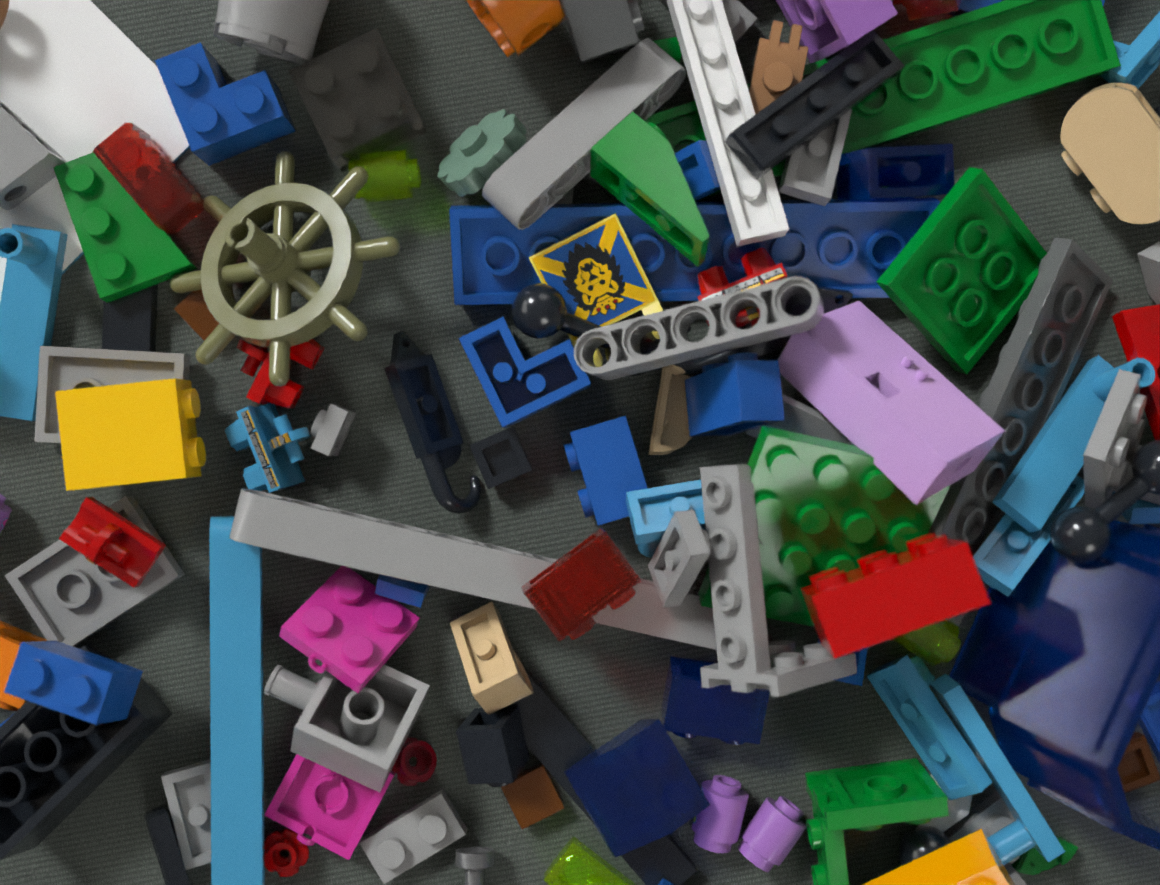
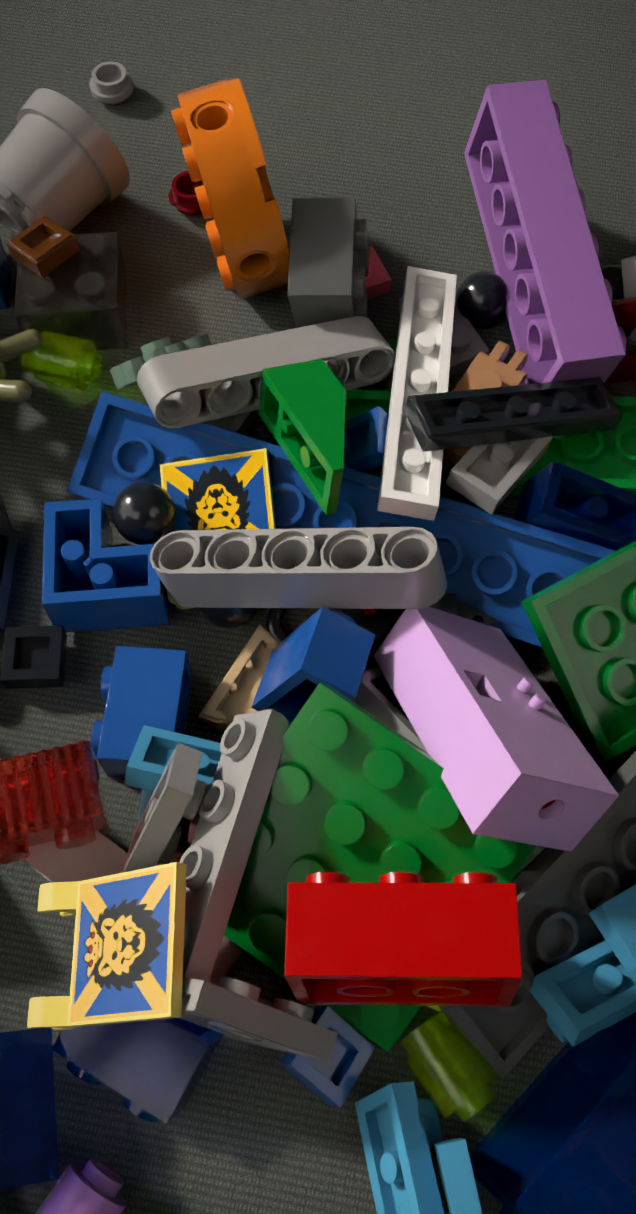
camera: 20 degrees right, 25 degrees down
none -> reddish brown tile [6,216,81,278]
none -> flag [27,862,187,1030]

